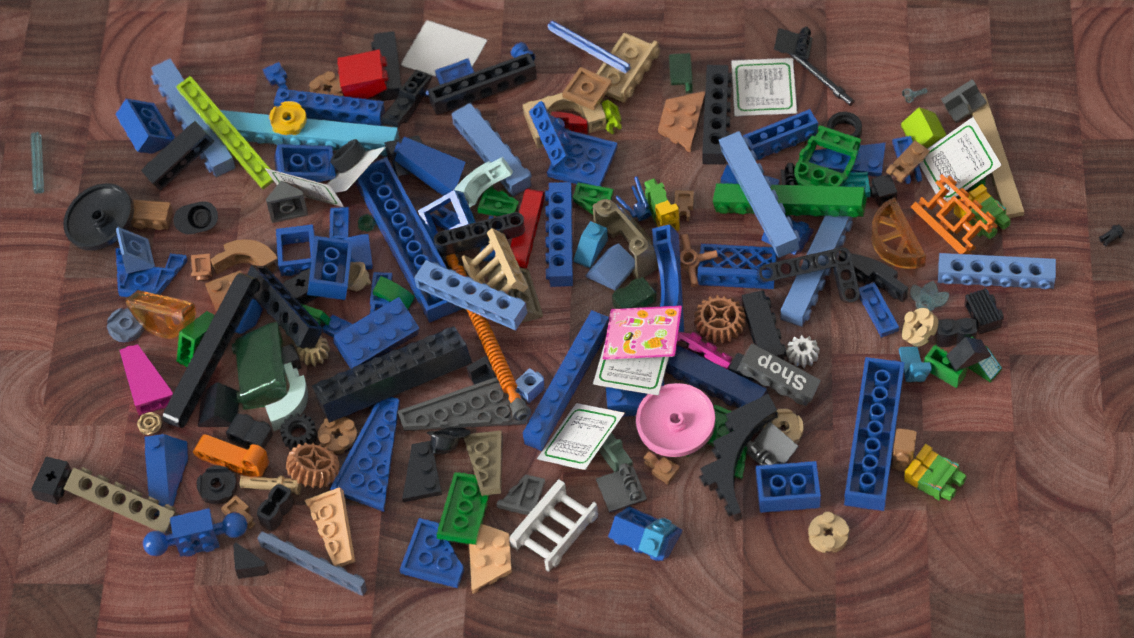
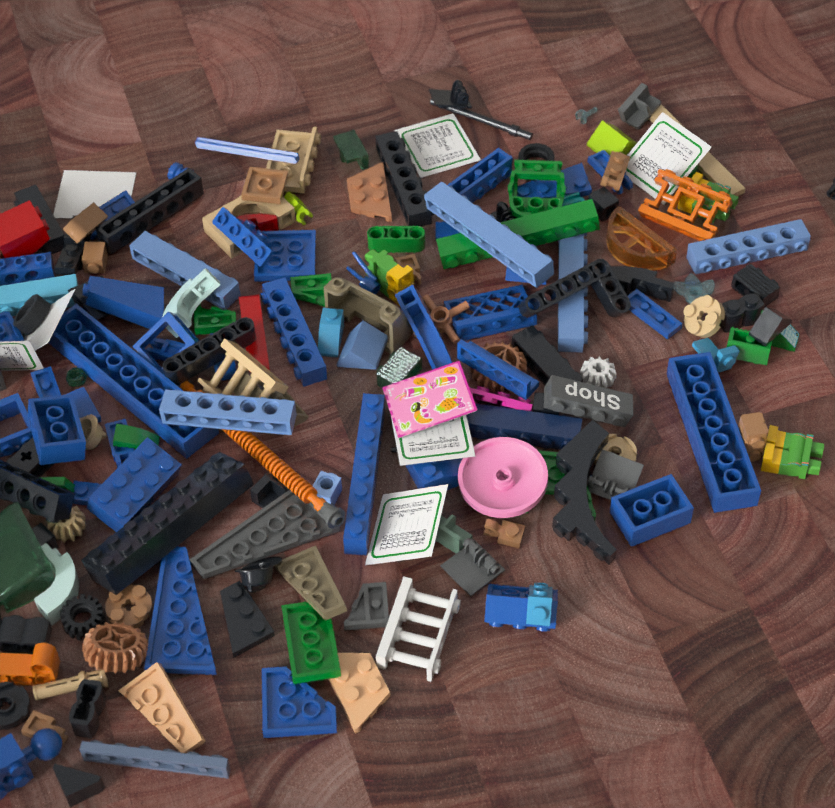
camera: 25 degrees left, 5 degrees down
tan plate [808,512,849,553] -> none
none -> medium nougat beam [63,202,108,244]
none -> medium nougat brick [82,242,108,274]
none -> green beam [367,226,425,253]
none -> blue fence [457,339,539,400]

